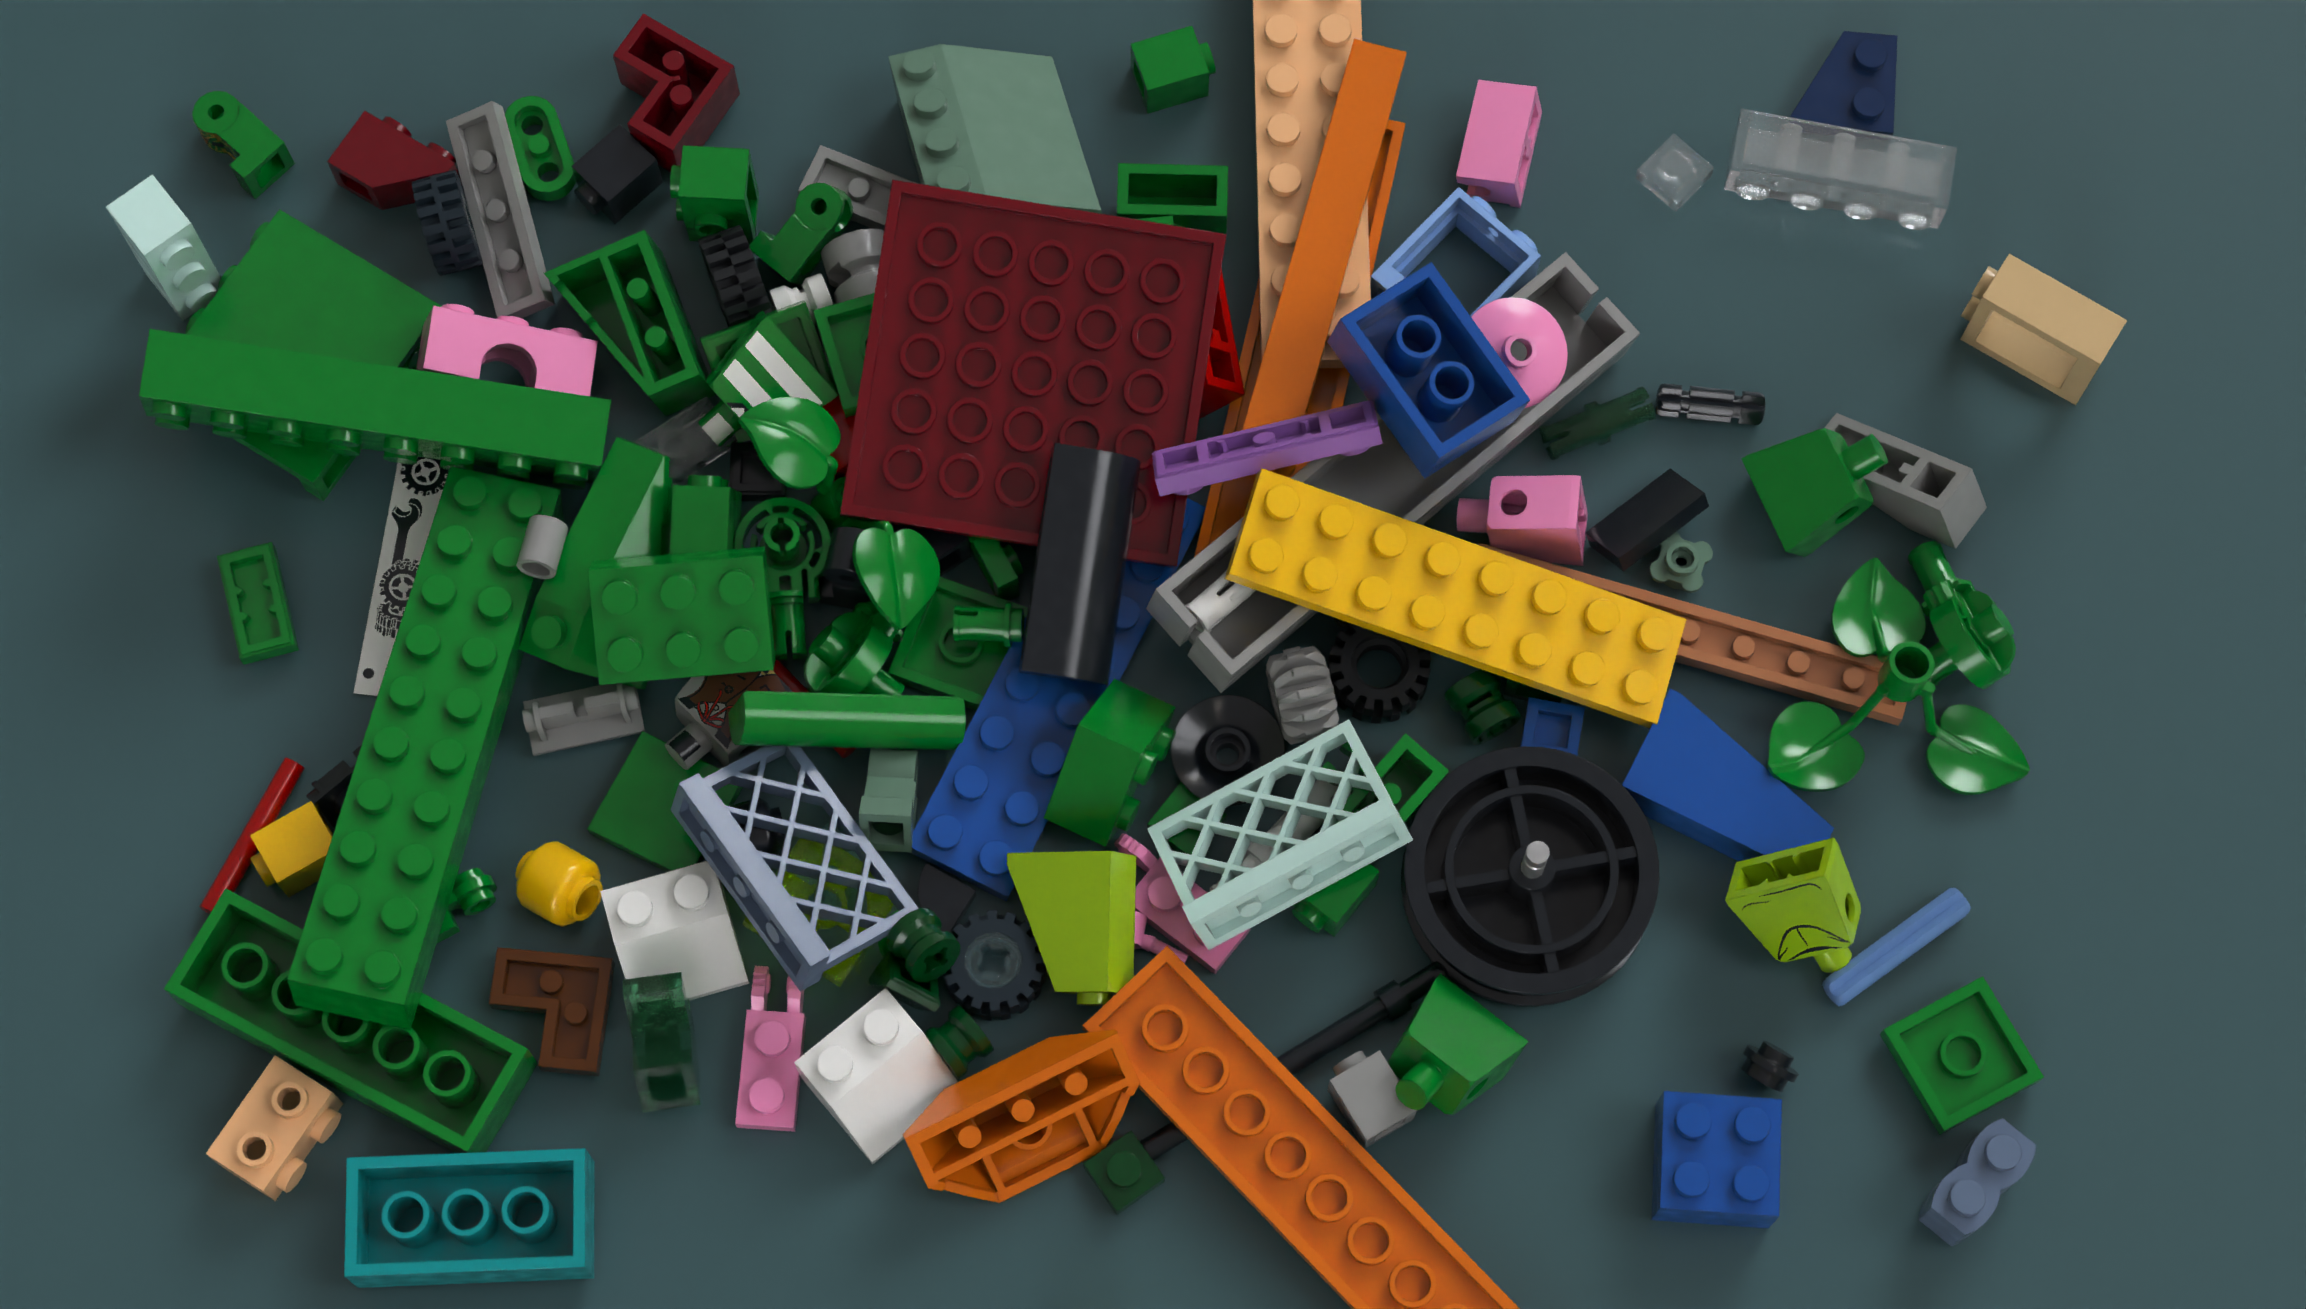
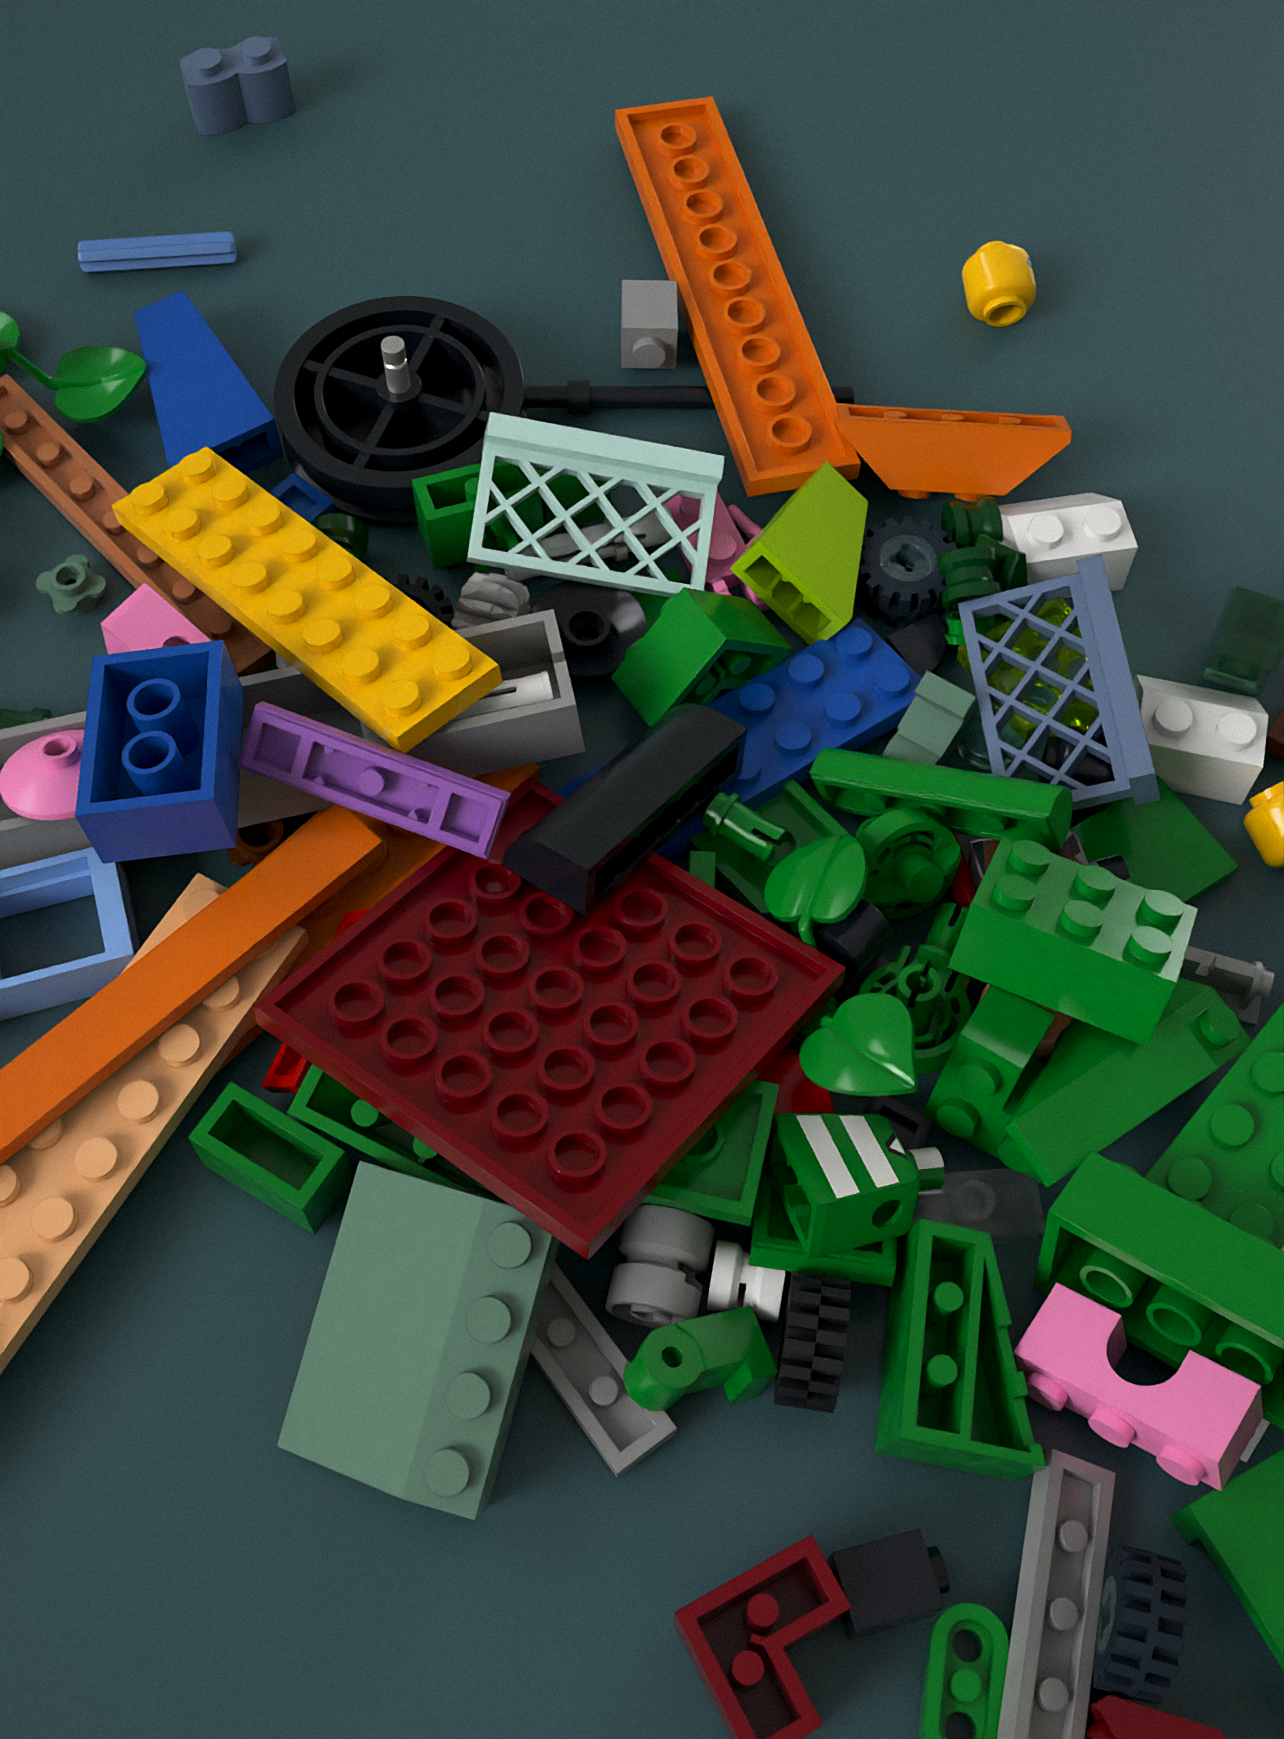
camera: 150 degrees left, 10 degrees down
light grey hinge [516,515,568,579] -> none
green brick [670,145,759,244] -> none
bright pink hinge [735,966,806,1132] -> none
dark green plate [1083,1130,1165,1215] -> none
green brick [1131,26,1216,114] -> none
green torso [1388,974,1529,1115] -> none
black tile [1585,468,1709,571] -> none
blue brick [1651,1091,1782,1229] -> none
lime torso [1725,838,1861,973] -> none
black plate [1741,1041,1799,1092] -> none
green plate [1880,976,2044,1135] -> none

